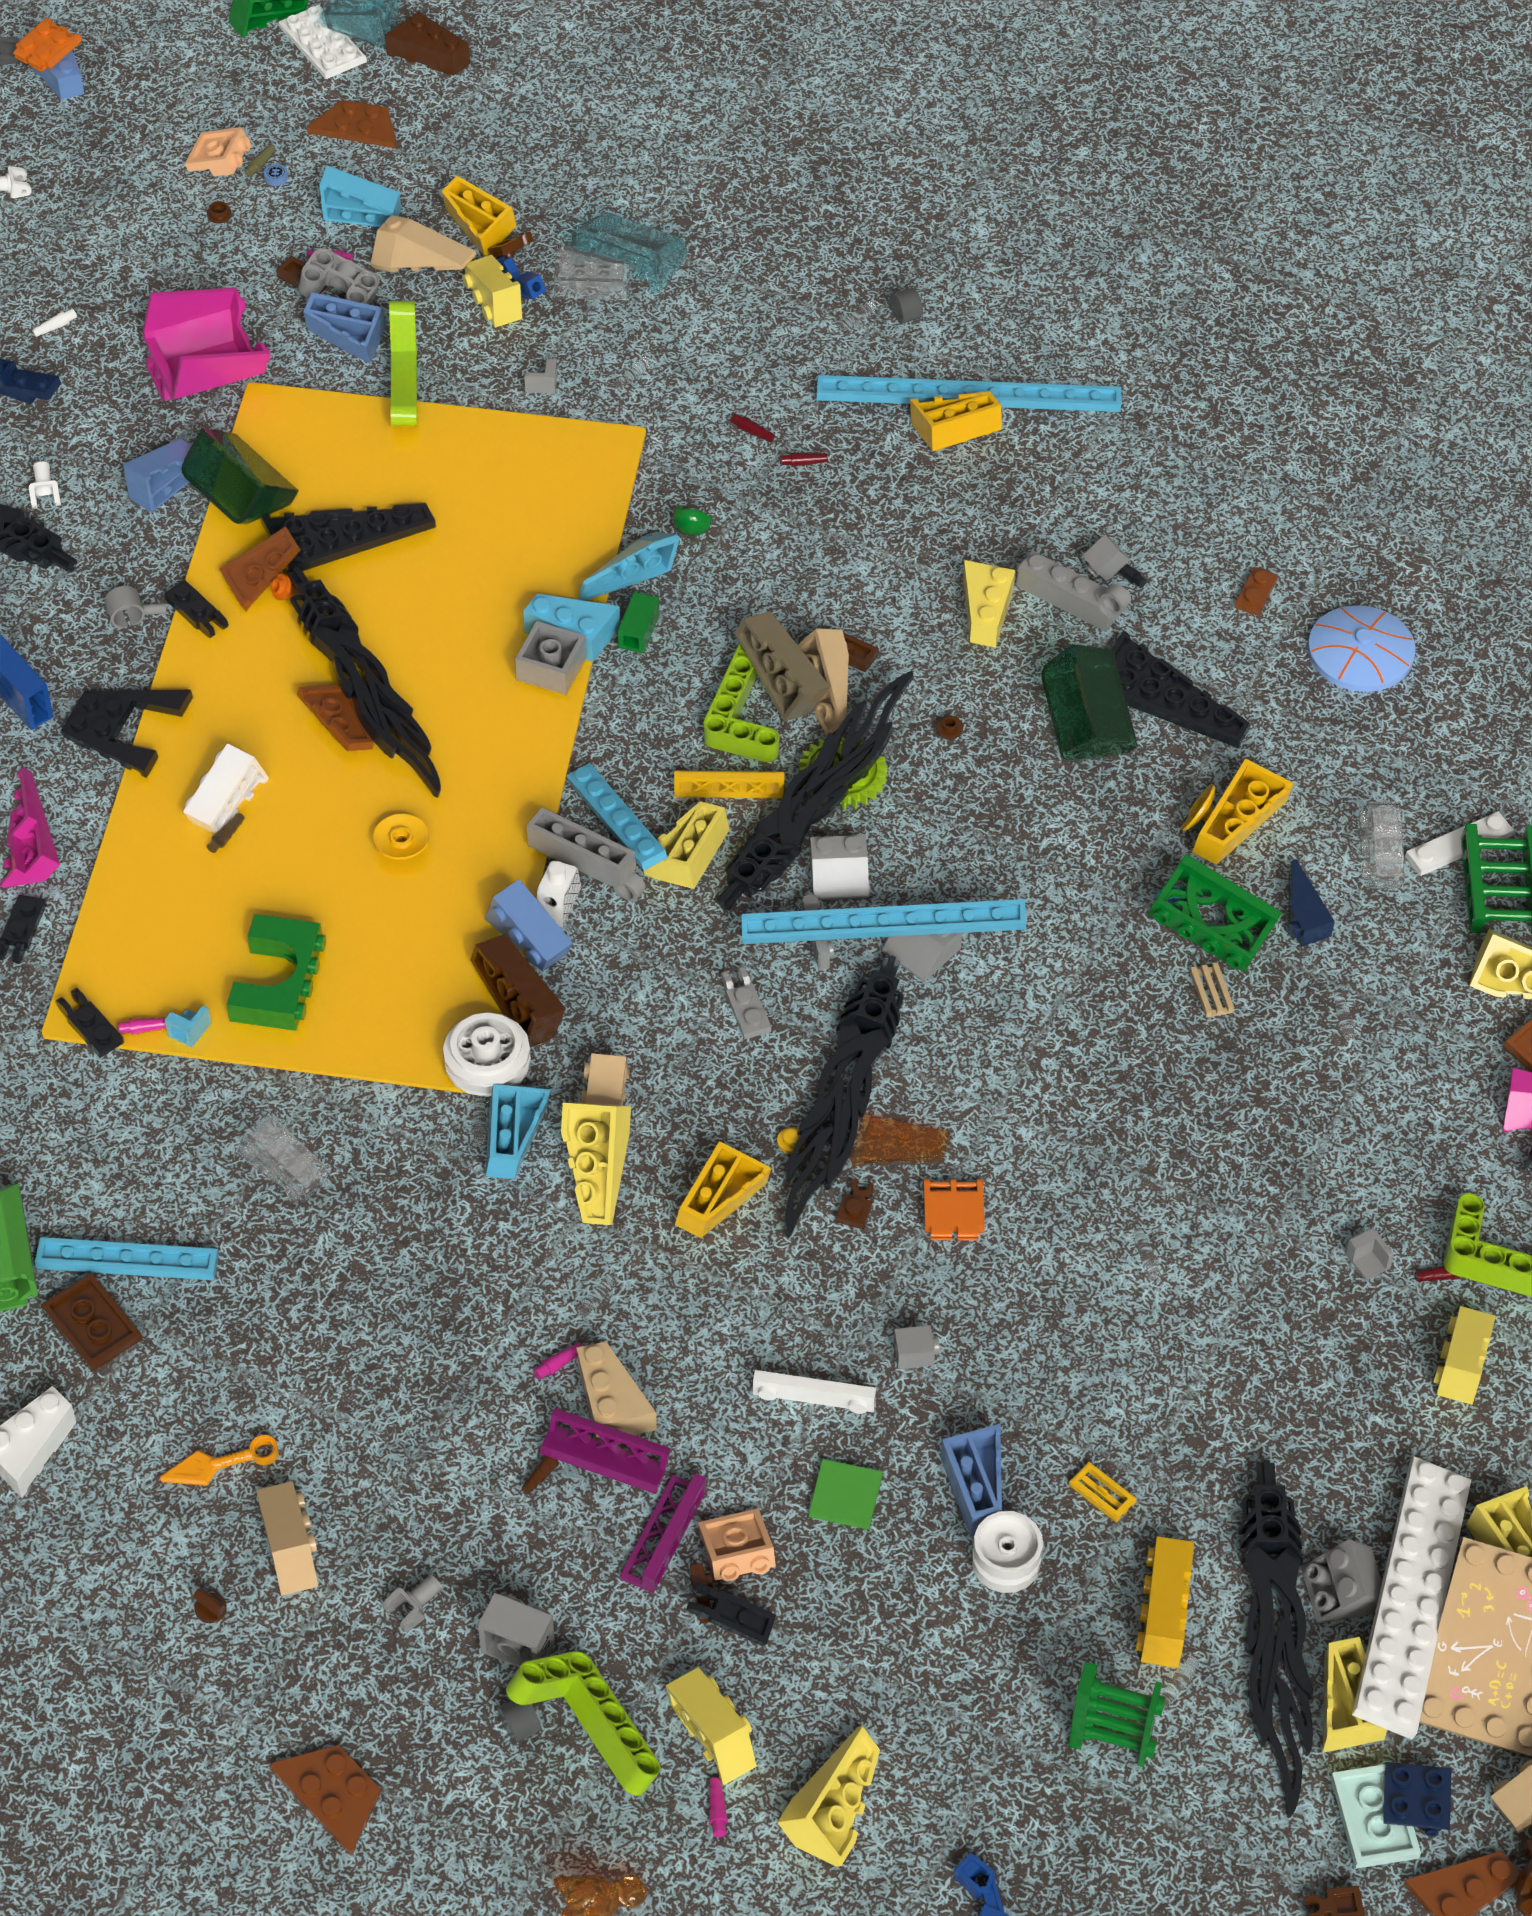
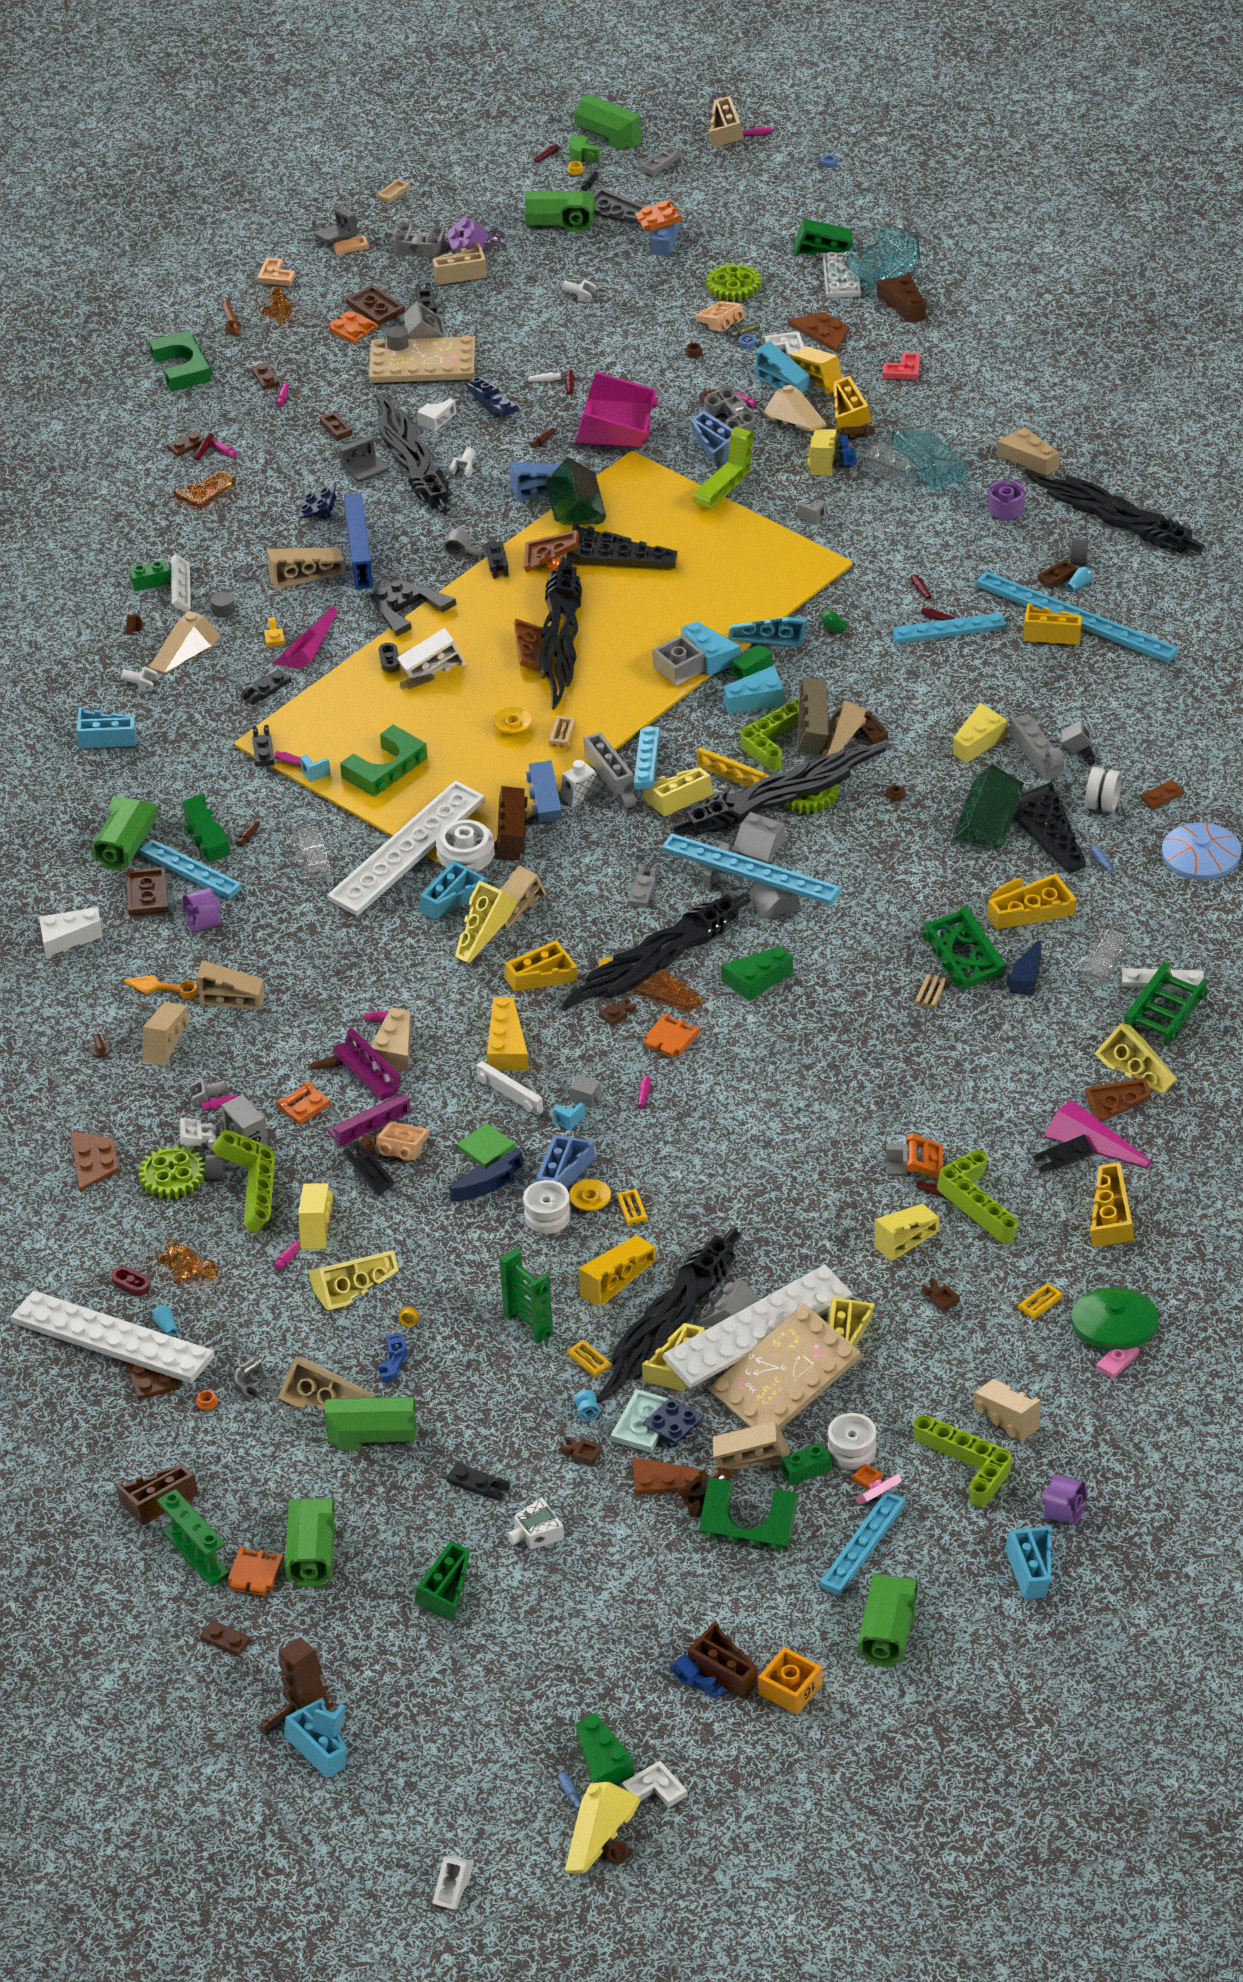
camera: 35 degrees right, 10 degrees down
none -> lime gear [138,1145,205,1200]
none -> white plate [179,1118,217,1149]
none -> green wedge [182,793,231,863]
none -> medium lavender brick [182,888,221,932]
none -> tan wedge [197,960,264,1009]
none -> dark pink animal [201,1094,238,1111]
none -> reddish brown animal [237,821,260,847]
none -> orange plate [275,1081,331,1125]
none -> white plate [327,780,485,917]
none -> black plate [379,643,400,673]
none -> yellow plate [399,1307,420,1327]
none -> dark blue slope [449,1148,523,1202]
none -> yellow wedge [487,997,529,1070]
none -> reddish brown animal [530,427,556,449]
none -> tan tile [549,716,576,748]
none -> medium azure panel [553,1102,585,1130]
none -> dark red animal [565,370,575,395]
none -> yellow tile [567,1340,612,1378]
none -> yellow dish [569,1179,611,1211]
none -> medium azure wheel [574,1390,600,1420]
none -> dark pink animal [638,1076,651,1108]
none -> lime gear [706,262,762,302]
none -> green wedge [721,946,793,1001]
none -> medium azure wedge [724,665,784,714]
none -> white plate [765,331,804,358]
none -> yellow wedge [790,346,842,395]
none -> coral plate [883,353,920,380]
none -> medium azure plate [892,613,1006,644]
none -> orange plate [906,1134,943,1180]
none -> medium lavender brick [988,480,1025,521]
none -> tan wedge [997,427,1060,475]
none -> black piece [1025,469,1205,554]
none -> reddish brown plate [1038,559,1078,589]
none -> medium azure cone [1066,567,1093,592]
none -> white wheel [1085,767,1122,813]
none -> medium blue animal [1090,845,1114,873]

